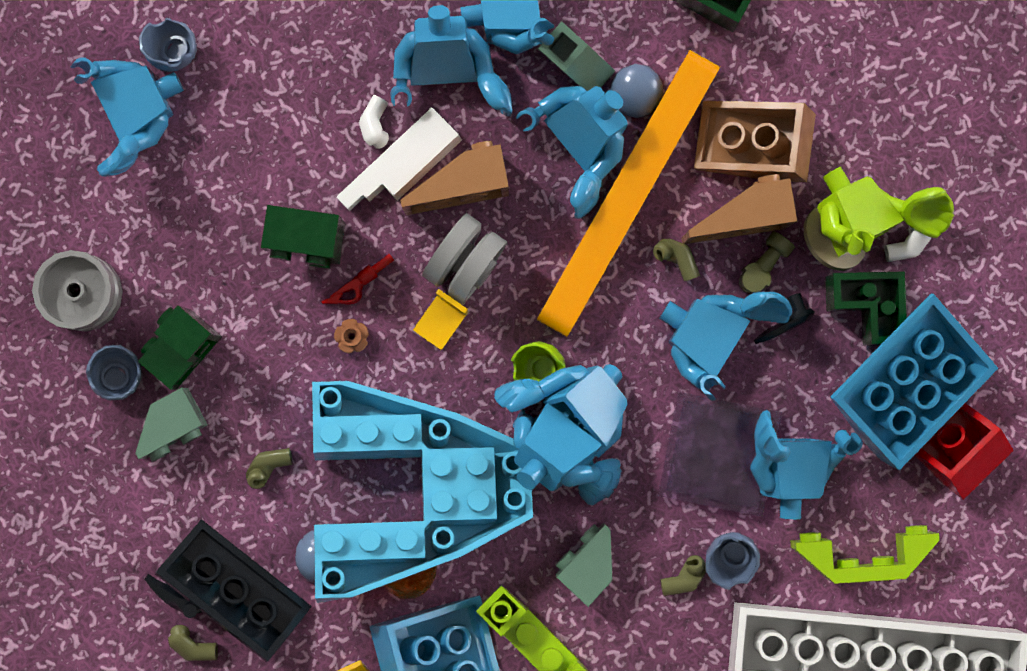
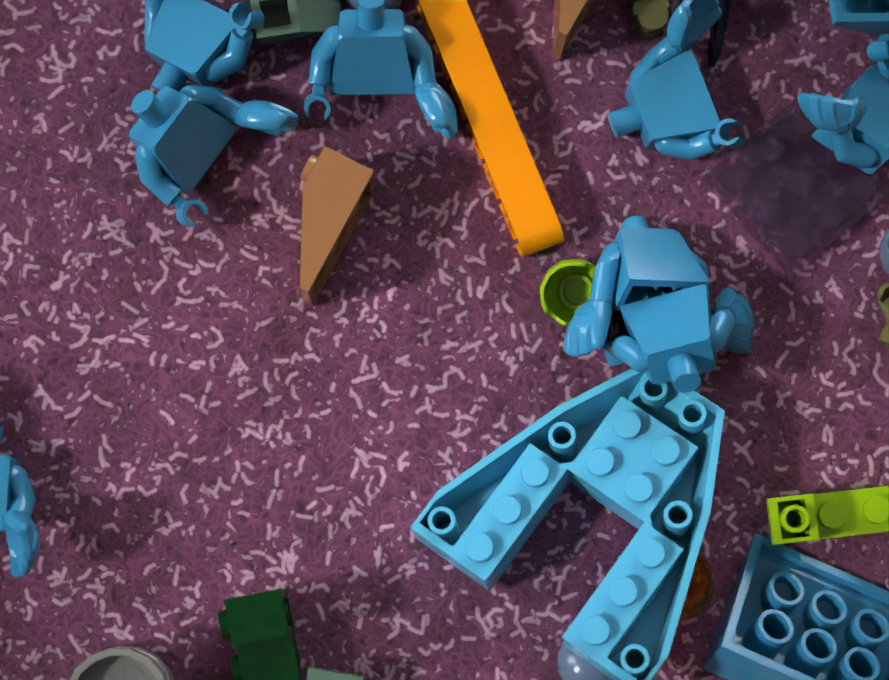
camera: 55 degrees left, 5 degrees down
olive arm [246,448,293,489] -> none
dark green brick [261,205,346,269] -> none
red hand [321,253,394,305] -> none
nougat plate [334,319,369,354] -> none
white piece [337,108,462,211] -> none
white arm [359,95,389,149] -> none
yellow bracket [413,289,469,350] -> none
light grey wheel [422,213,507,305] -> none
sand green slope [556,523,612,607] -> none
olive arm [653,238,700,281] -> none

